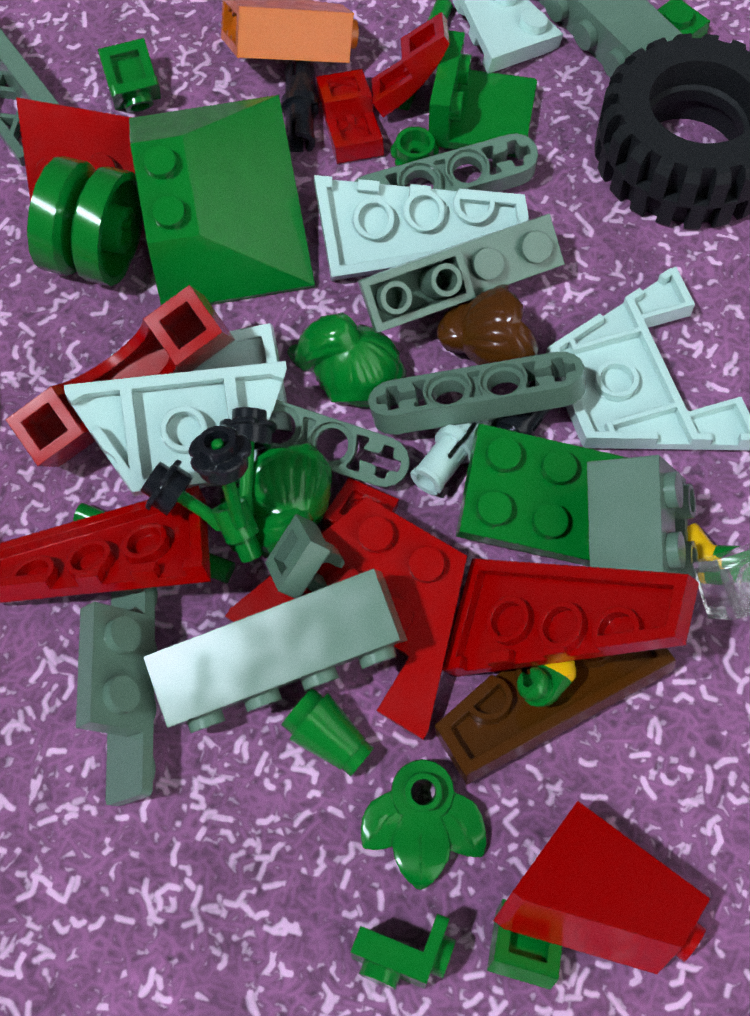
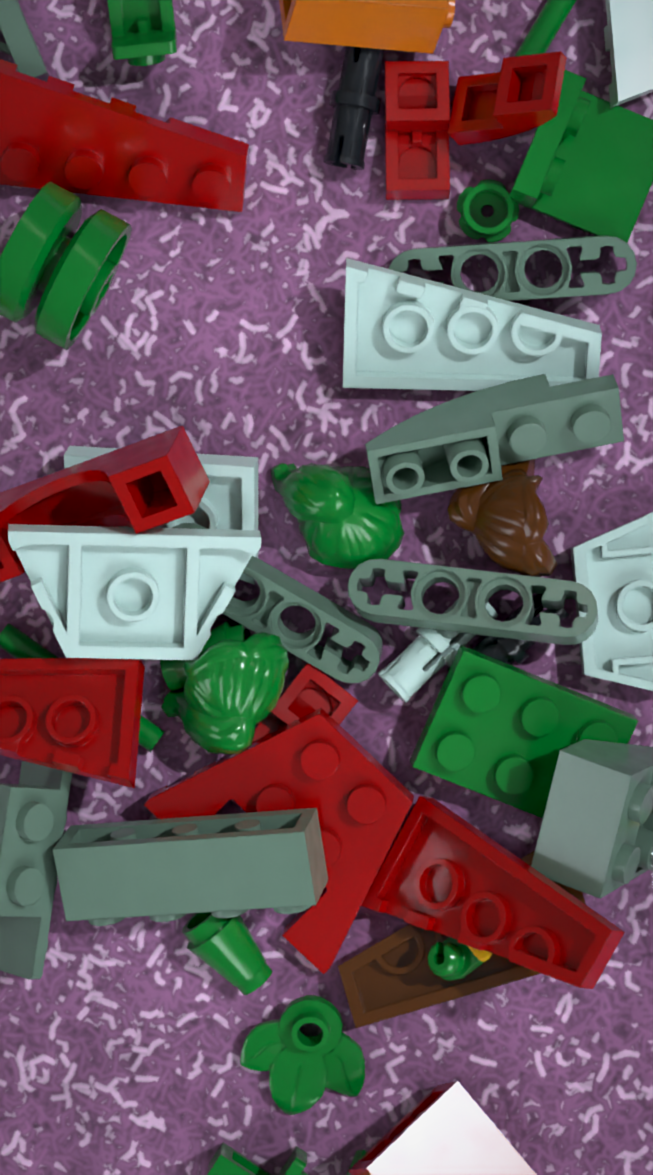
camera: 10 degrees right, 25 degrees up
green slope [129,95,315,305] -> none
black plant [140,407,277,563] -> none
sand green tile [265,514,345,598] -> none

